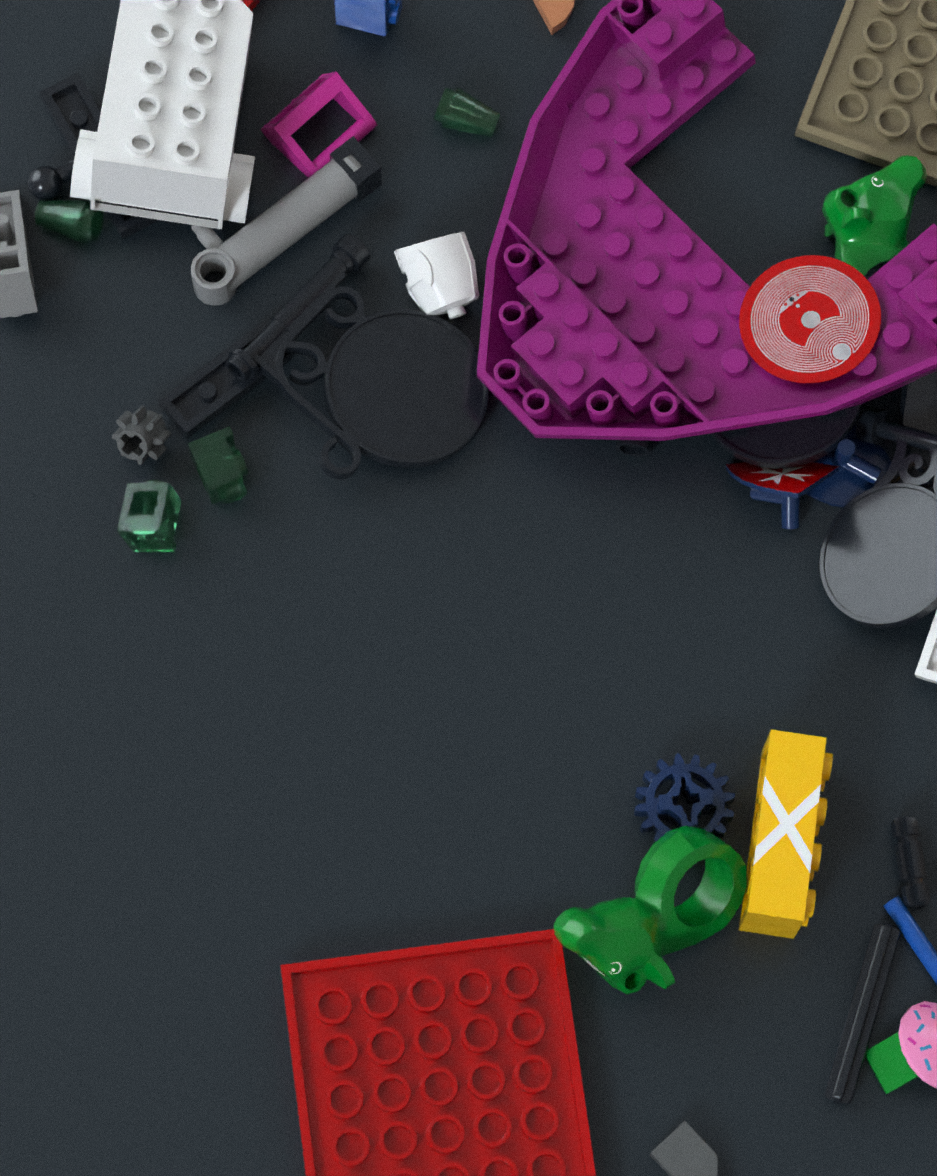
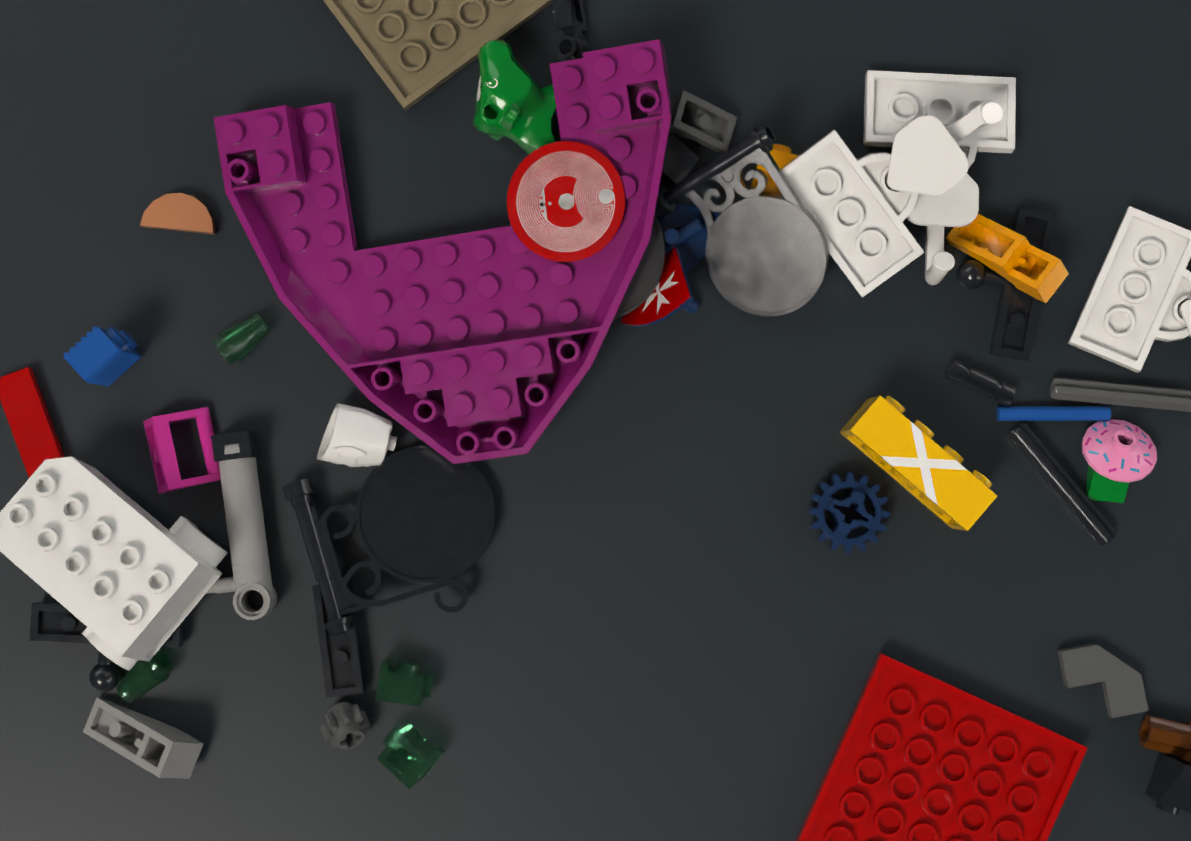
camera: 50 degrees left, 15 degrees up
green animal [554,826,747,995] -> none

